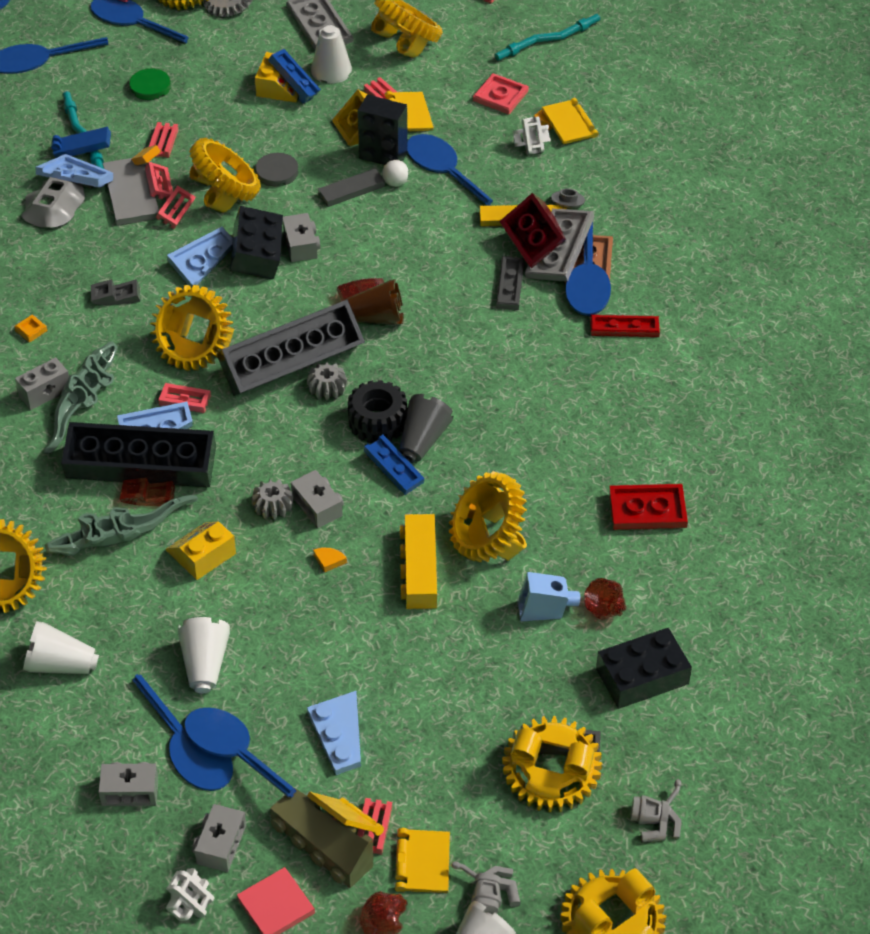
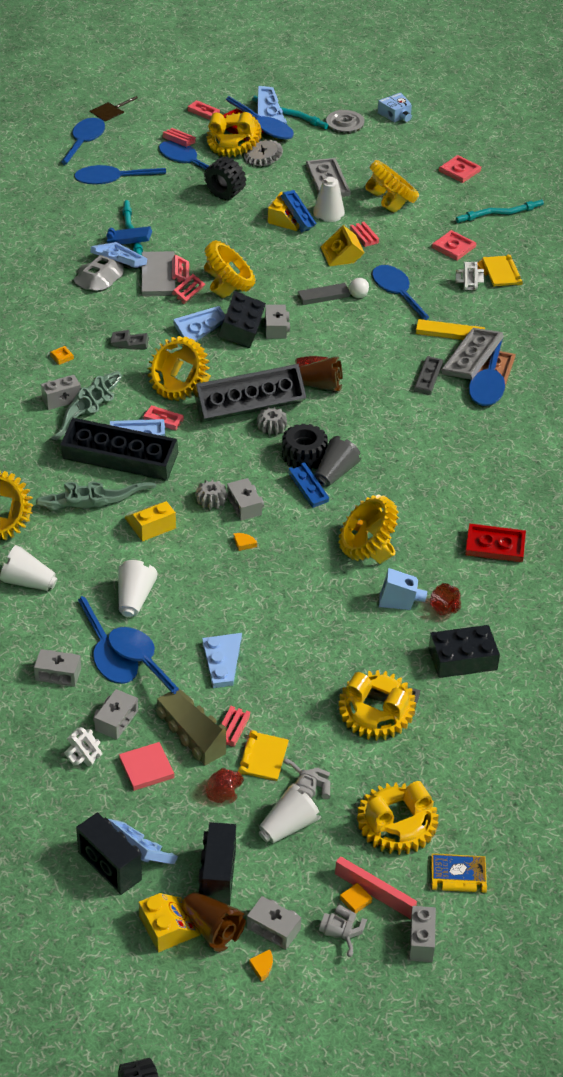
camera: 10 degrees right, 5 degrees down
clear red slope [120,478,176,507] -> none
green tile [130,68,171,100] -> none
light orange tile [131,145,161,165] -> none
coral tile [149,122,178,158] -> none
dark grey tile [256,153,298,187] -> none
yellow piece [307,792,384,836] -> none
black brick [358,94,408,165] -> none
yellow piece [385,91,434,131] -> none
yellow brick [400,514,437,609] -> none
dark red slope [499,193,566,268] -> none
dark grey piece [551,188,585,208] -> none
red tile [590,315,660,337] -> none
light grey piece [630,779,682,843] -> none
none -> black tyre [204,156,247,200]

